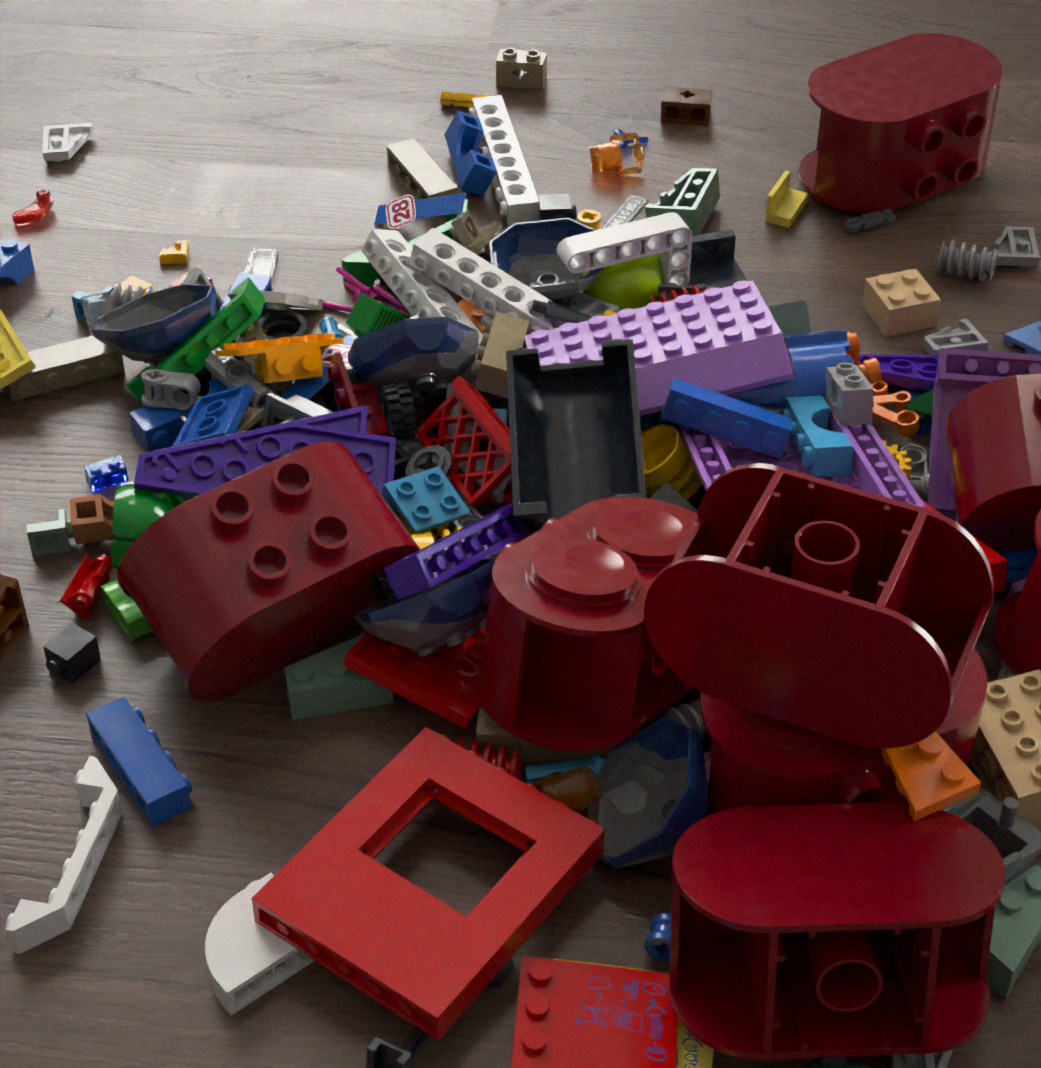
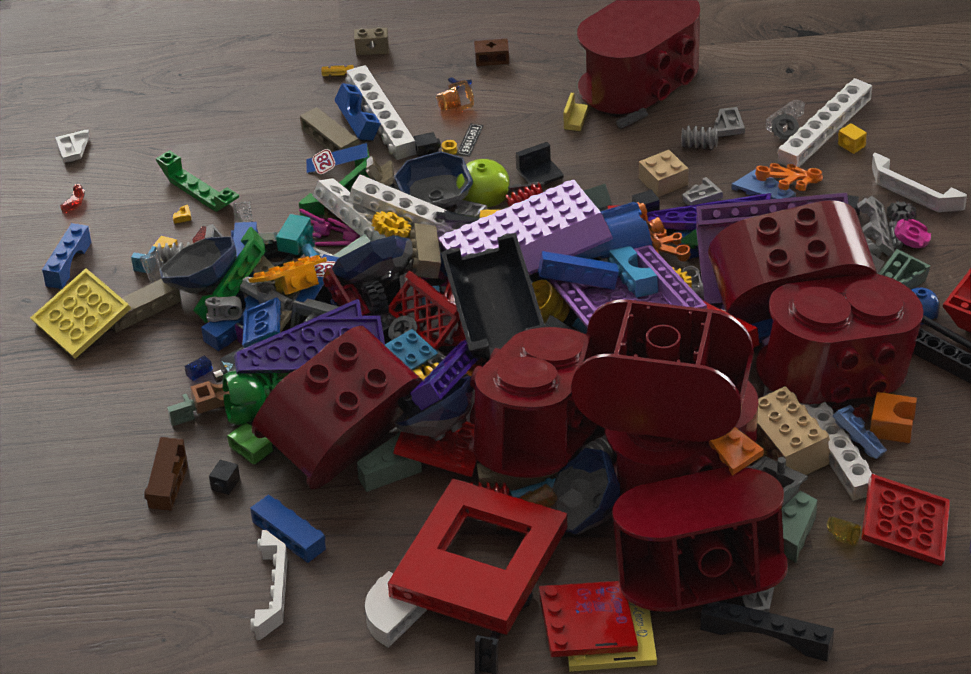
camera: 10 degrees left, 0 degrees up
red hinge [59,555,112,621] -> none
green brick [346,293,411,337] -> none
white beam [556,212,692,285] -> none
blue wheel [644,913,671,962] -> none
sand green wedge [645,168,721,236] -> none
light grey brick [825,363,874,426] -> none
none -> green slope [156,150,239,212]
none -> teal brick [276,214,315,256]
none -> yellow gear [371,211,411,238]
none -> black brick [632,189,660,212]

